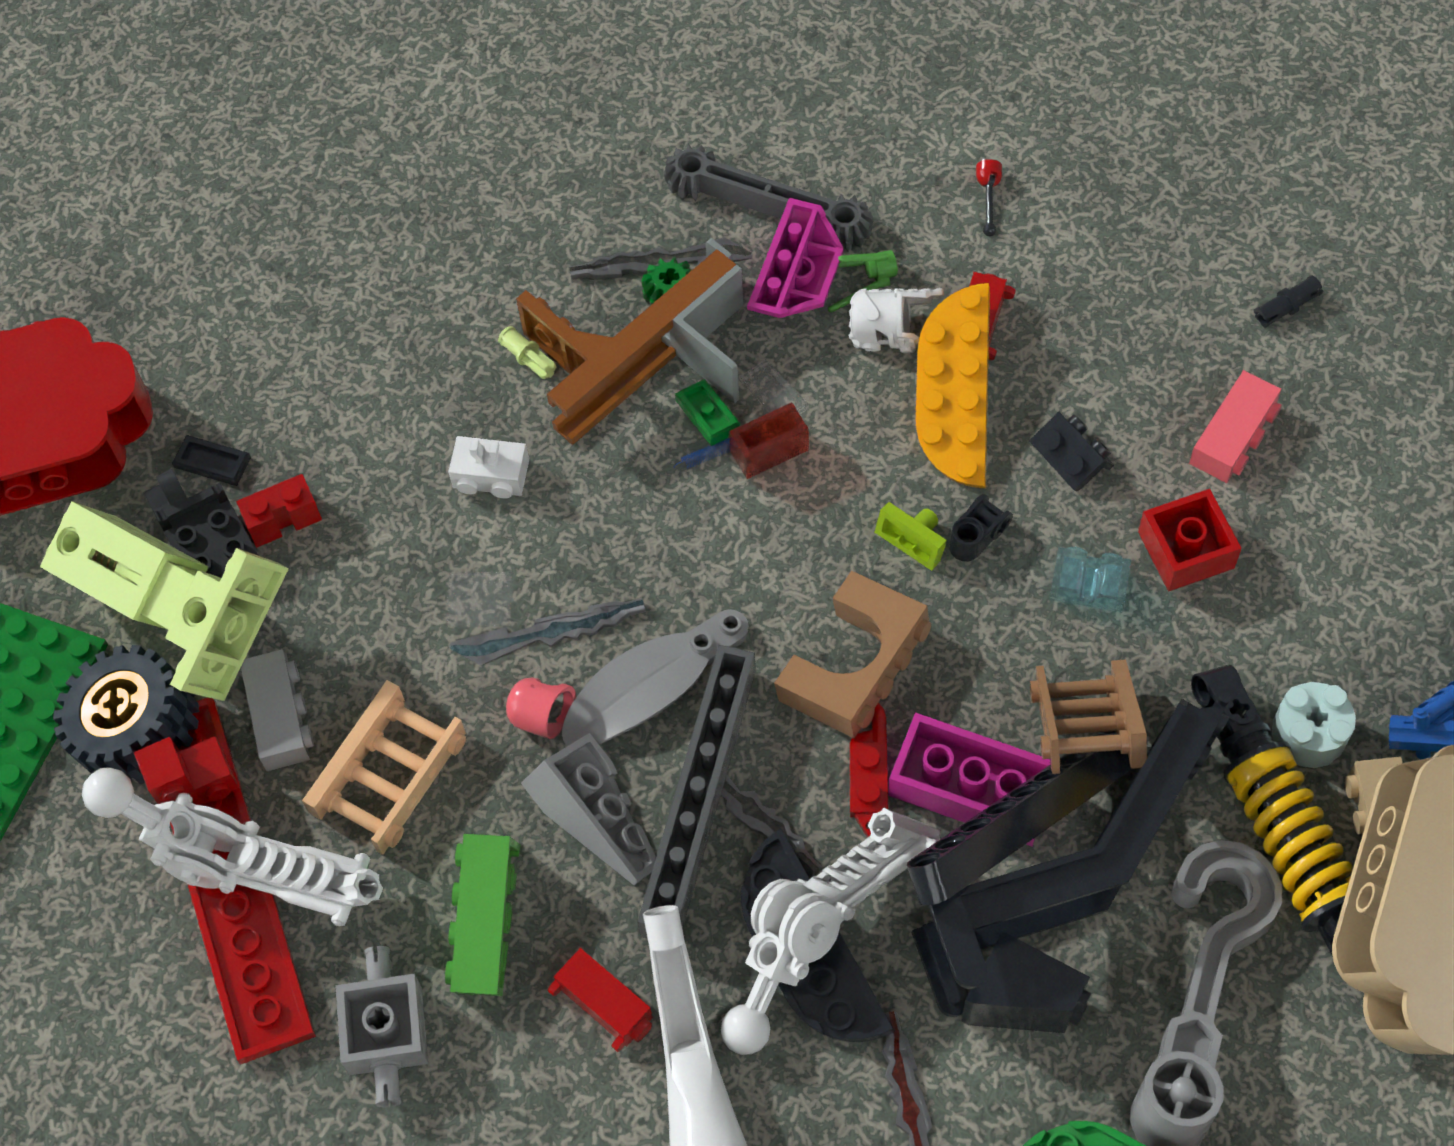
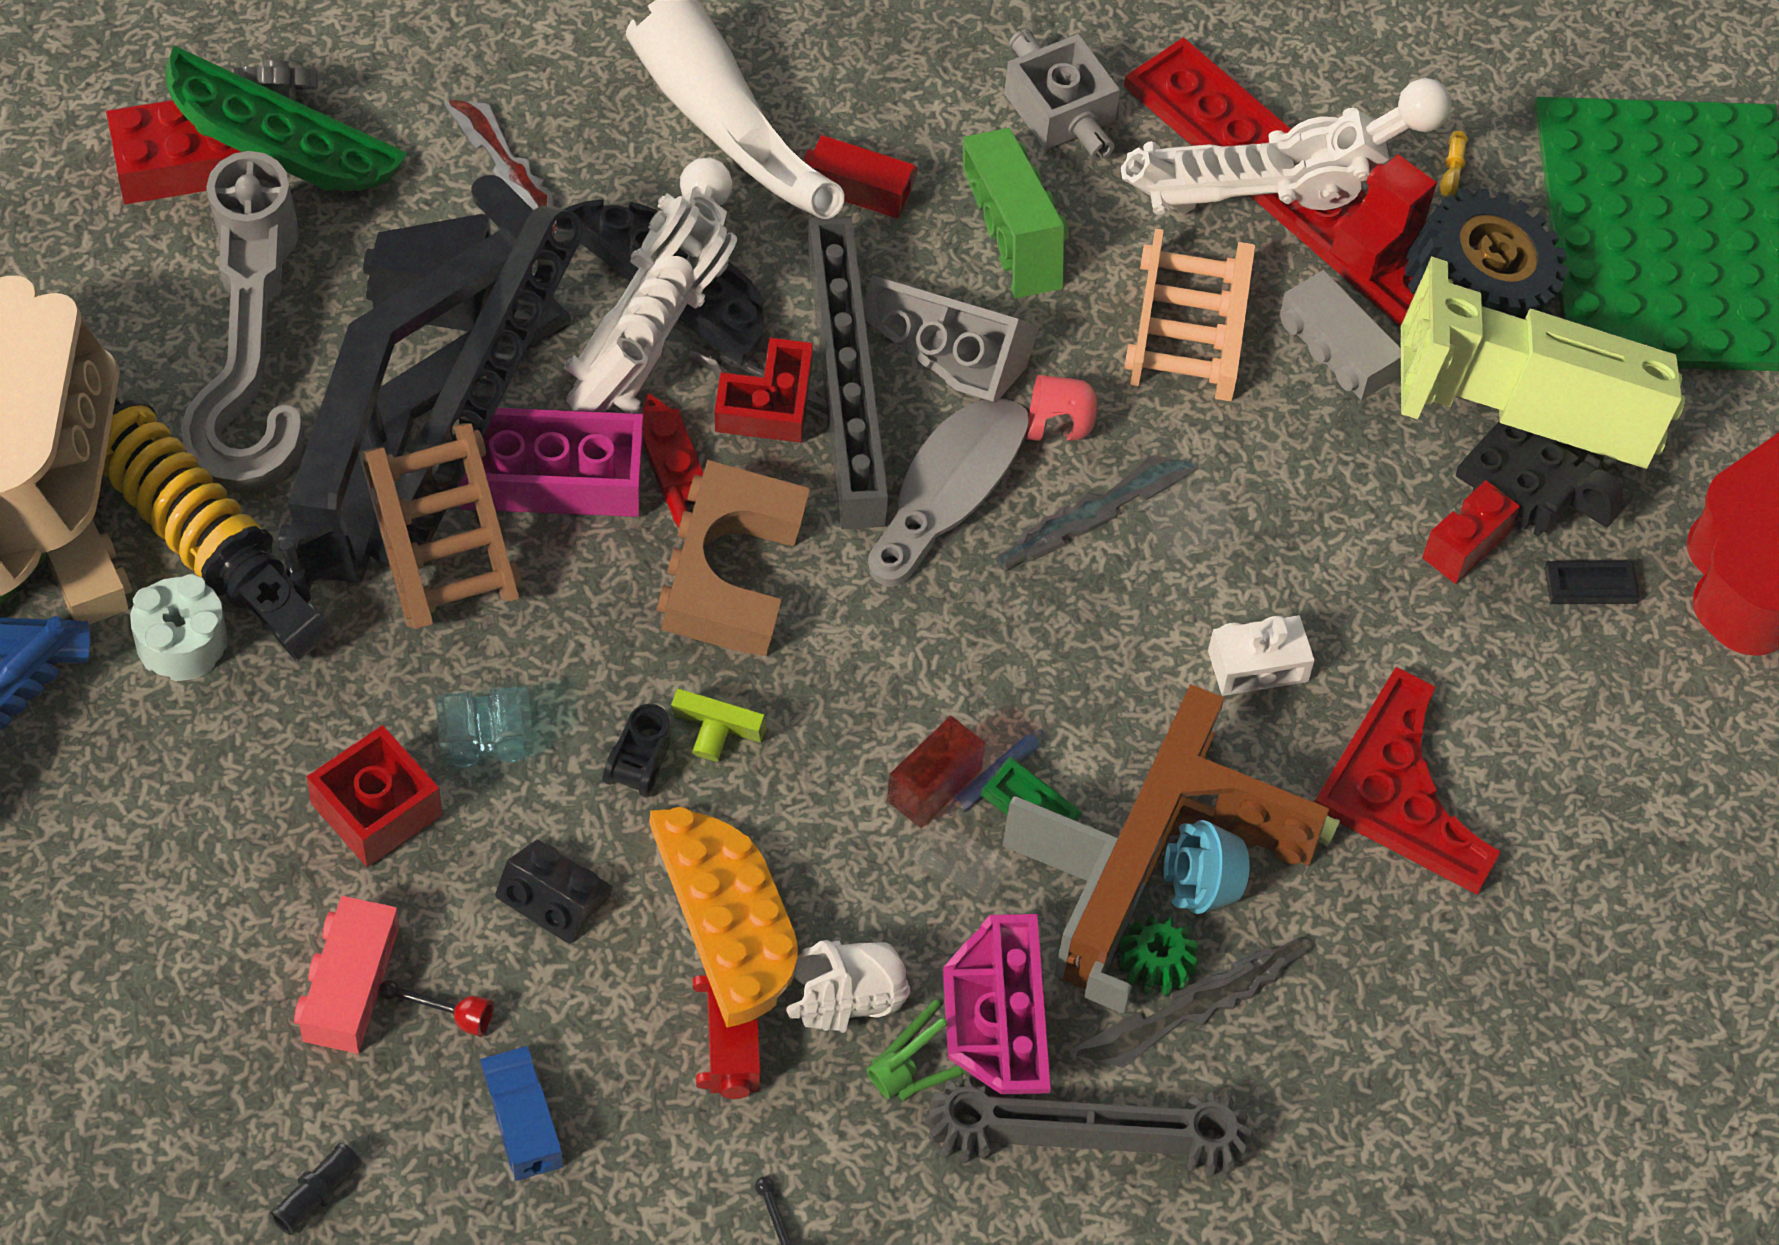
camera: 150 degrees right, 5 degrees down
none -> hinge [379,980,494,1037]
none -> blue piece [480,1046,563,1181]
none -> red brick [714,338,813,443]
none -> medium azure cone [1164,820,1250,914]
none -> red plate [1314,667,1501,895]
none -> yellow piece [1440,131,1468,197]

